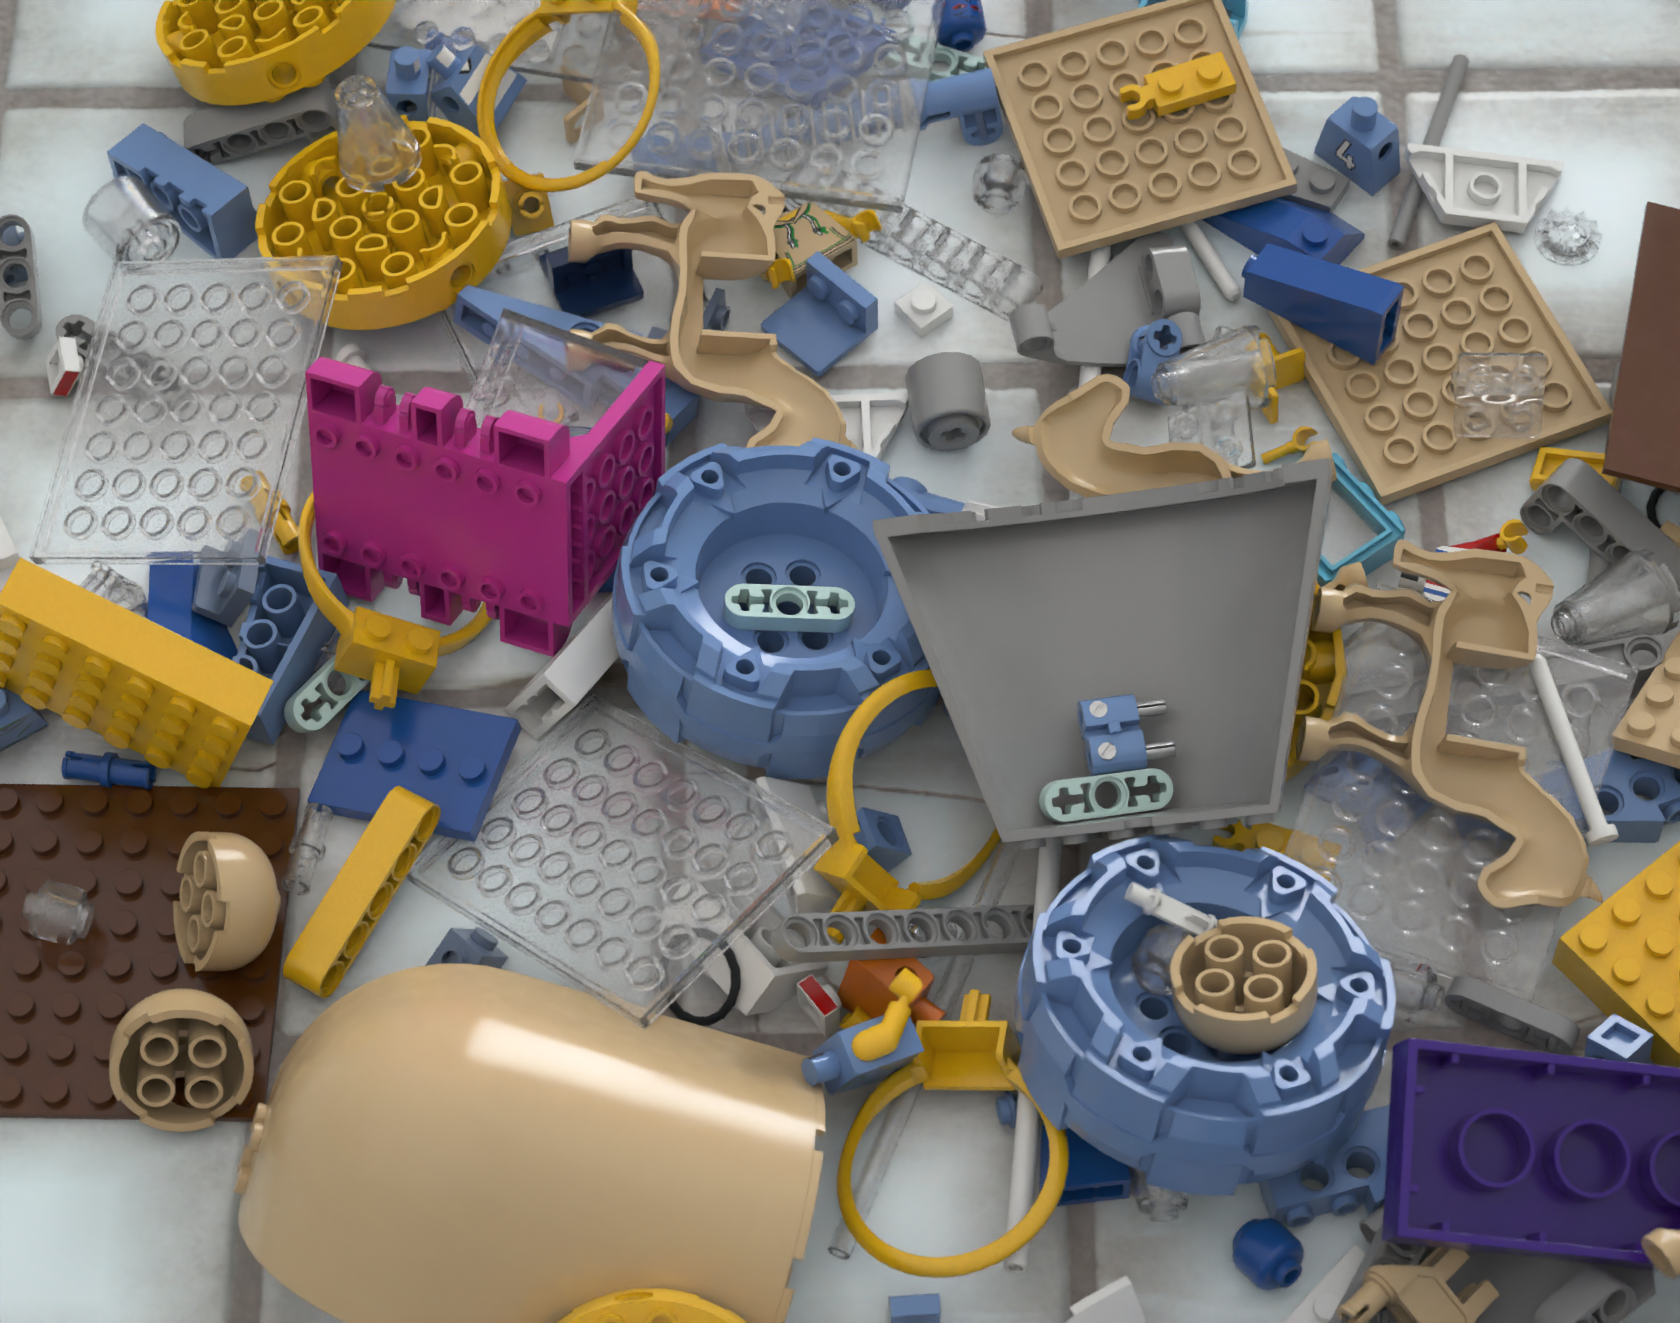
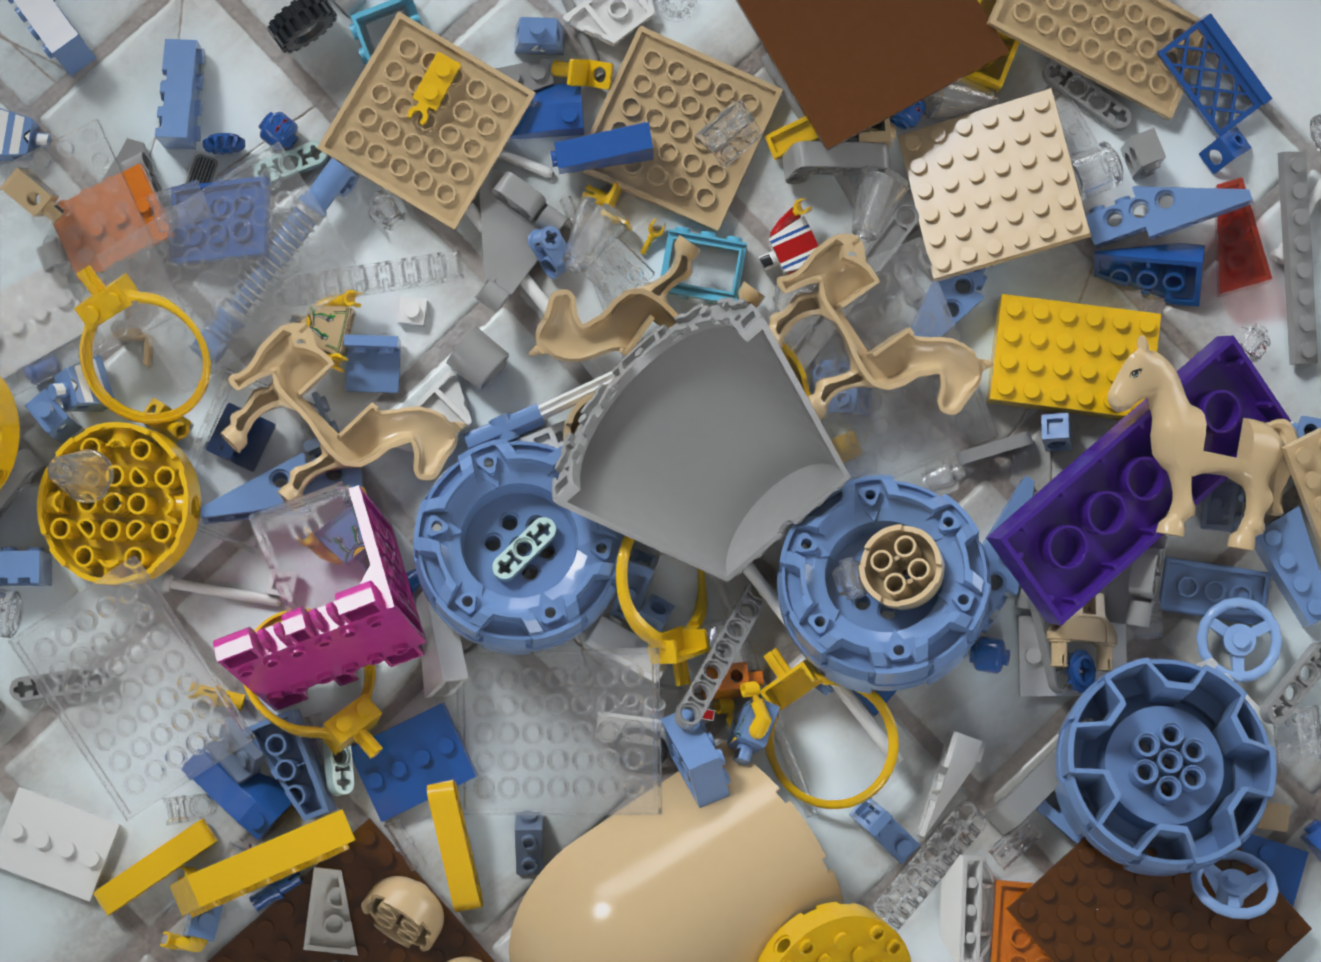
camera: 45 degrees left, 25 degrees up
white plate [45,336,84,397] -> none
light aqua beam [1039,768,1173,822] -> none
medium blue piece [1077,694,1176,776] -> none
white piece [1124,882,1217,937] -> none
white bar [1528,654,1619,847] -> none
none -> white wing [303,867,358,955]
none -> yellow bracket [551,59,614,90]
none -> medium blue bracket [610,548,660,620]
none -> medium blue brick [660,709,731,808]

